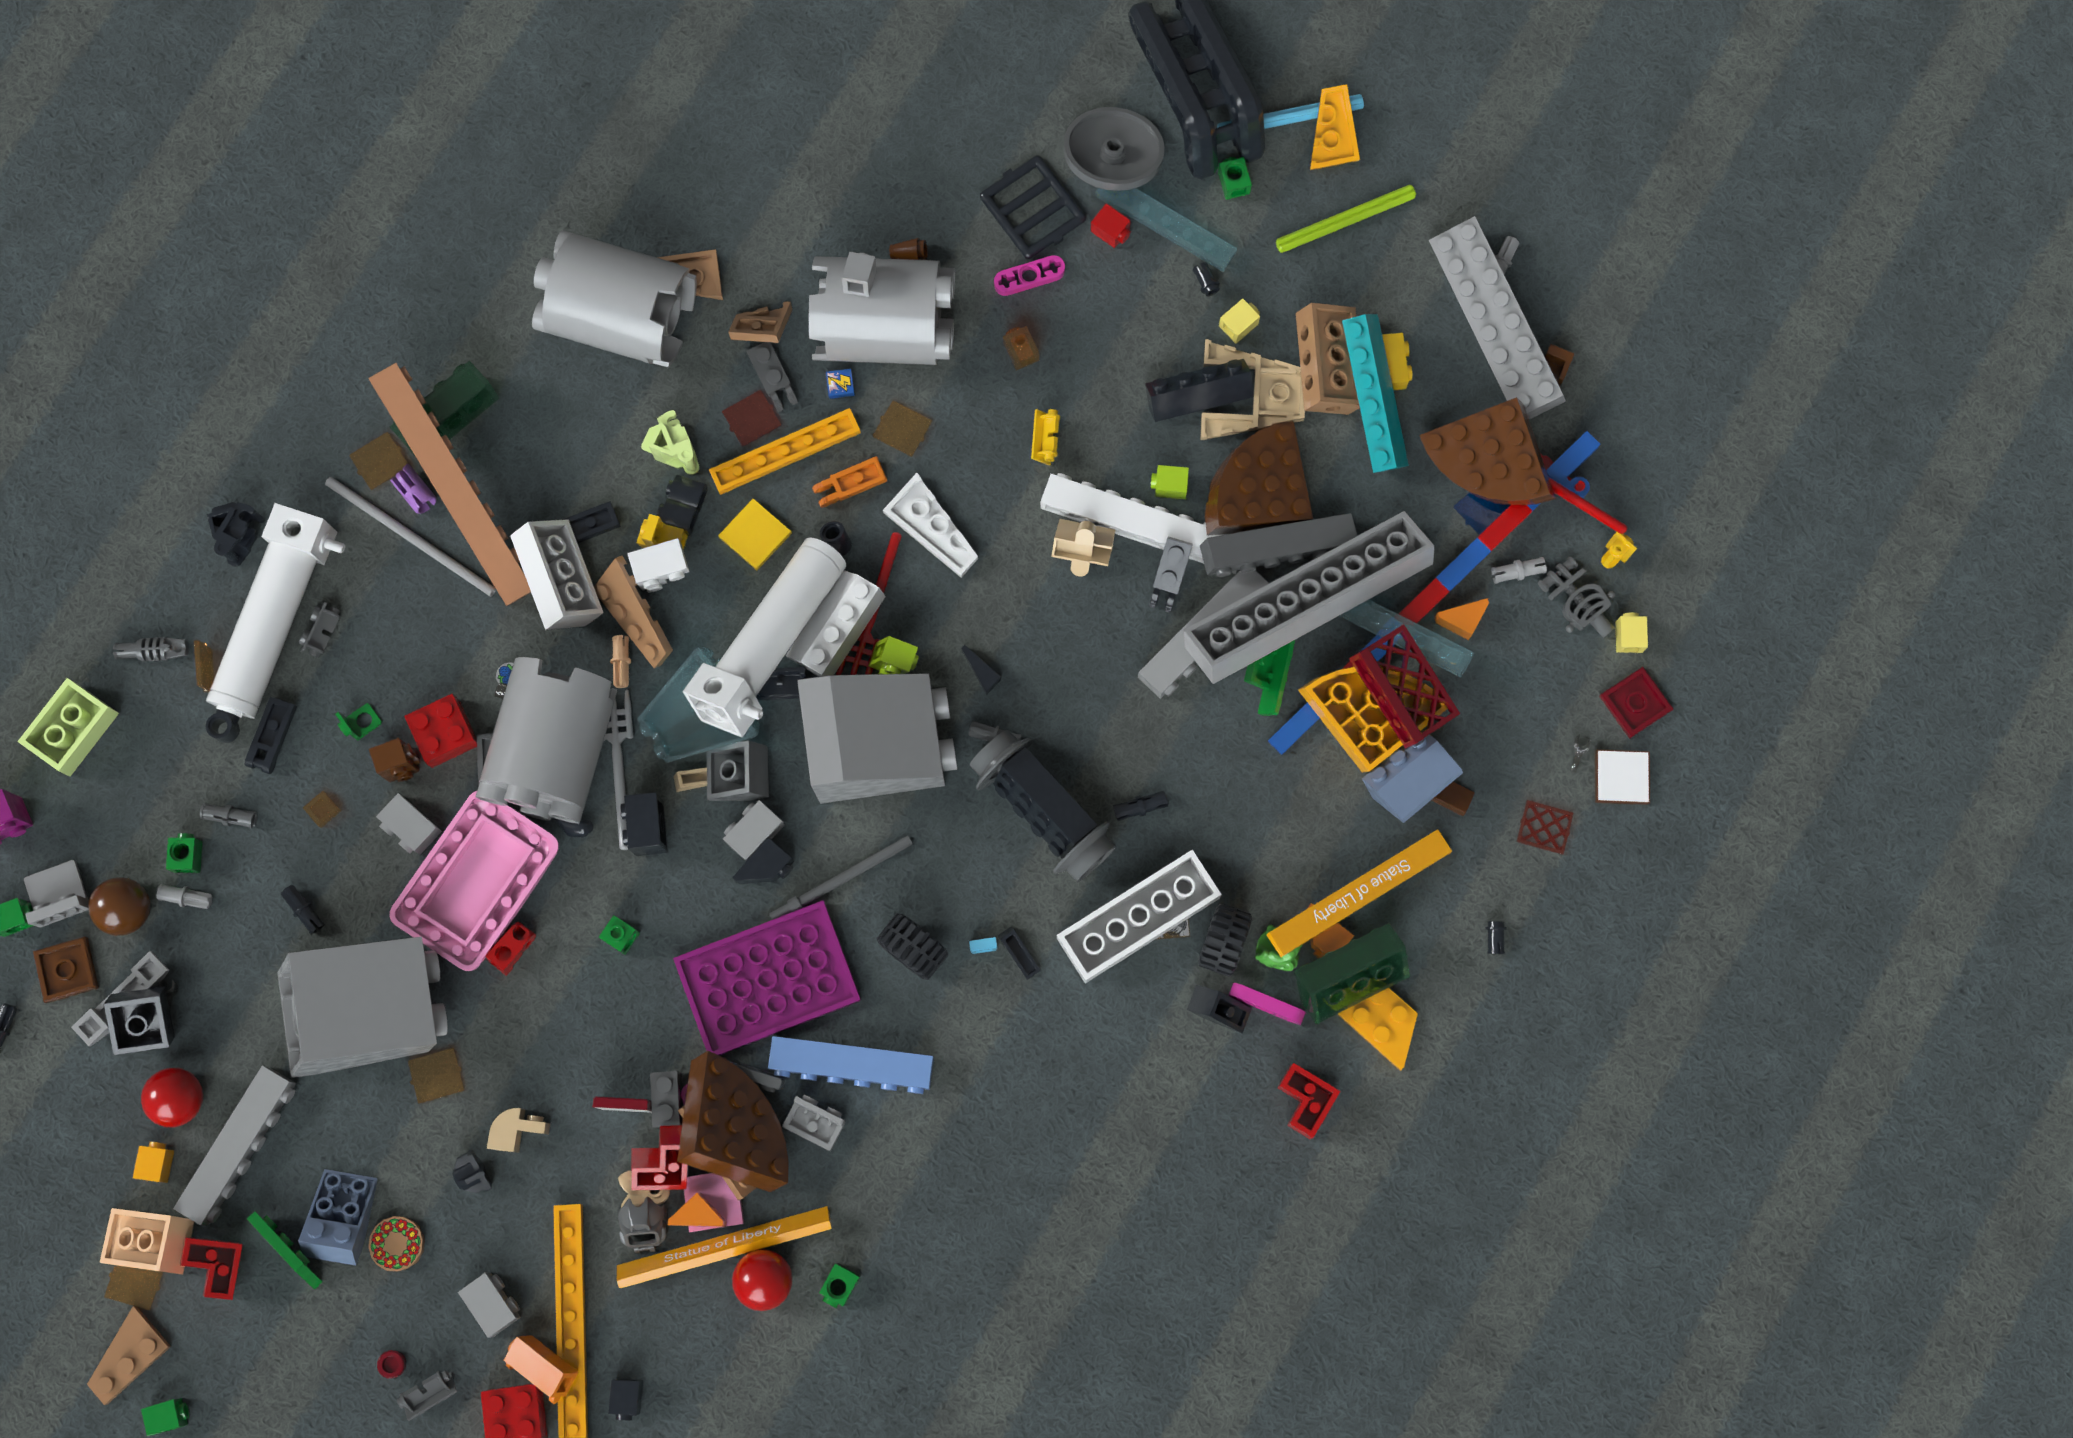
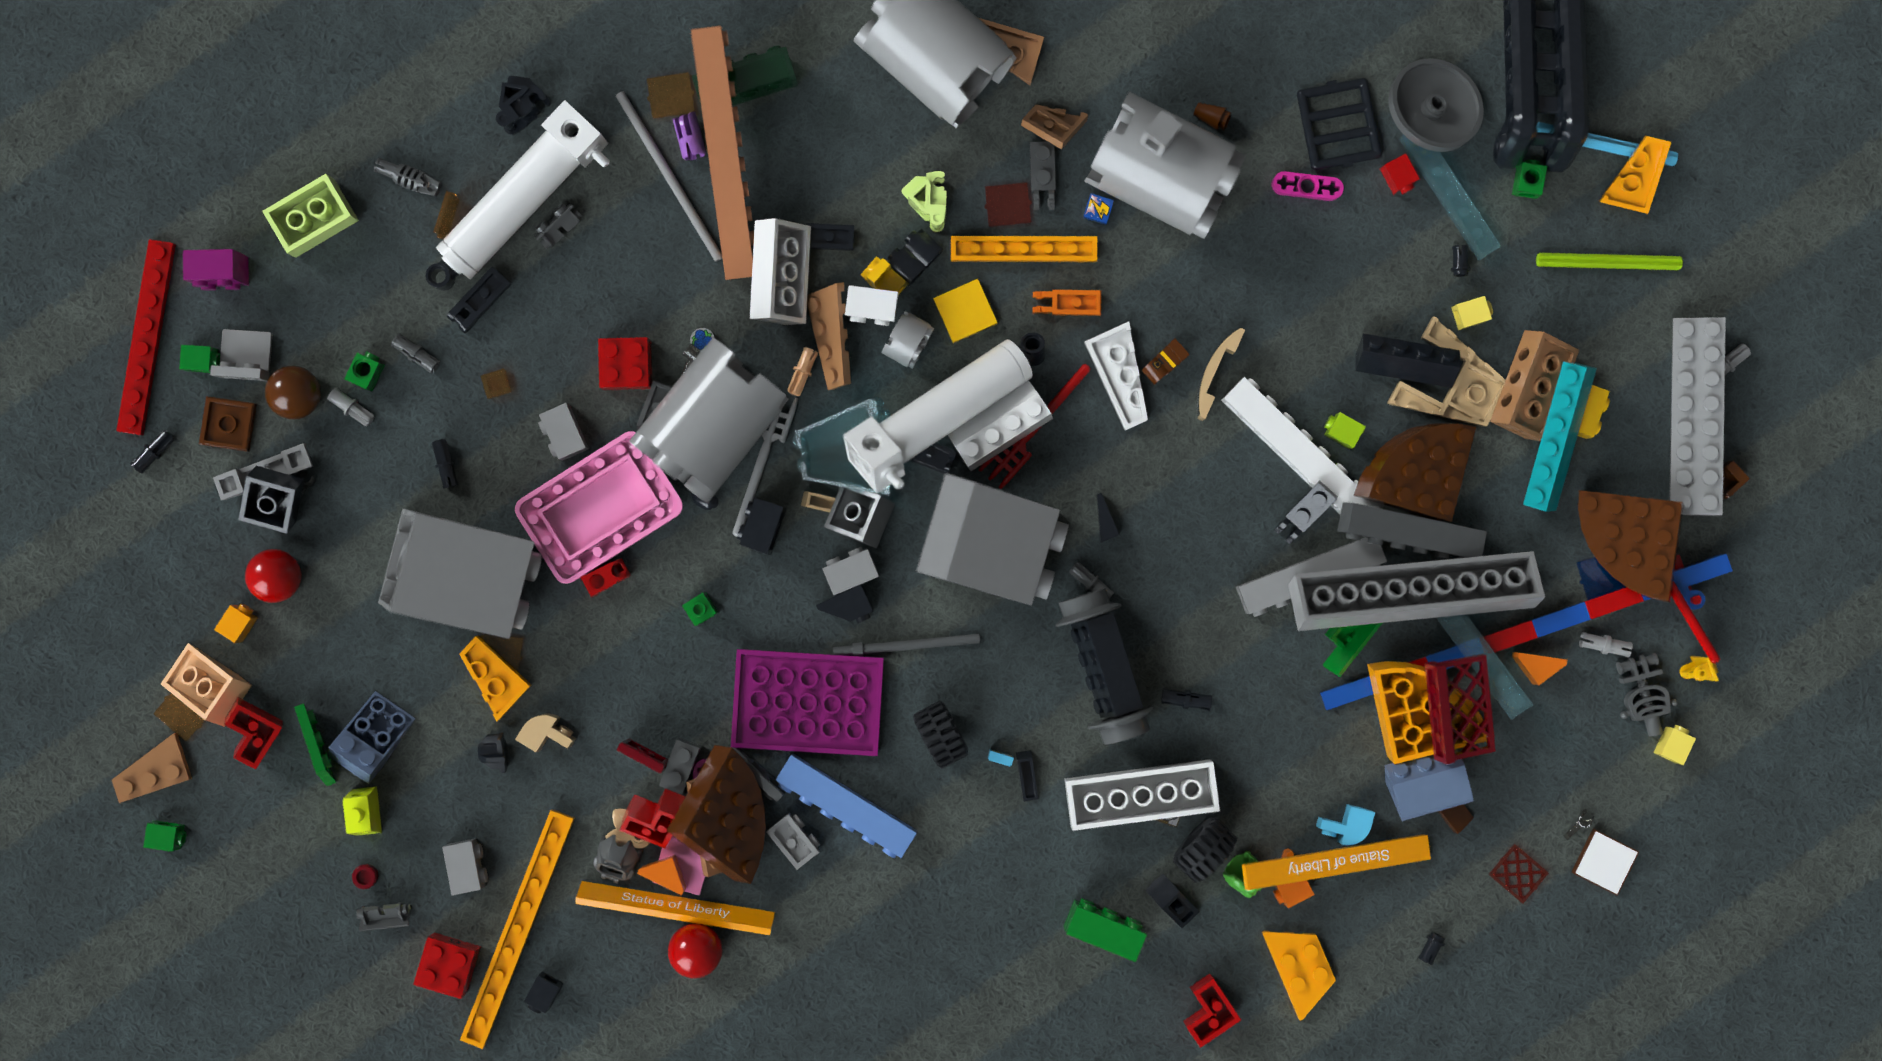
camera: 20 degrees right, 10 degrees up
light grey brick [173,1066,296,1226] -> none
green bracket [335,703,382,741] -> none
reddish brown brick [369,738,421,782] -> none
tile [369,1216,425,1271] -> none
brick [504,1335,579,1404] -> none
green brick [819,1263,861,1308] -> none
lime brick [868,636,919,675] -> none
clear orange piece [873,401,932,457] -> none
clear orange brick [1003,326,1039,371] -> none
yellow hinge [1031,409,1060,465] -> none
tan piece [1051,519,1115,576] -> none
dark pink beam [1229,983,1306,1025] -> none
clear green brick [1294,923,1410,1024] -> none
dark red tile [1599,667,1673,739] -> none
none -> neon yellow torso [343,786,382,836]
none -> light orange wing [459,635,531,721]
none -> light grey brick [882,310,934,369]
none -> green brick [1063,898,1147,962]
none -> reddish brown leg [1141,338,1190,385]
none -> tan slope [1196,328,1245,421]
none -> medium azure brick [1316,804,1375,845]

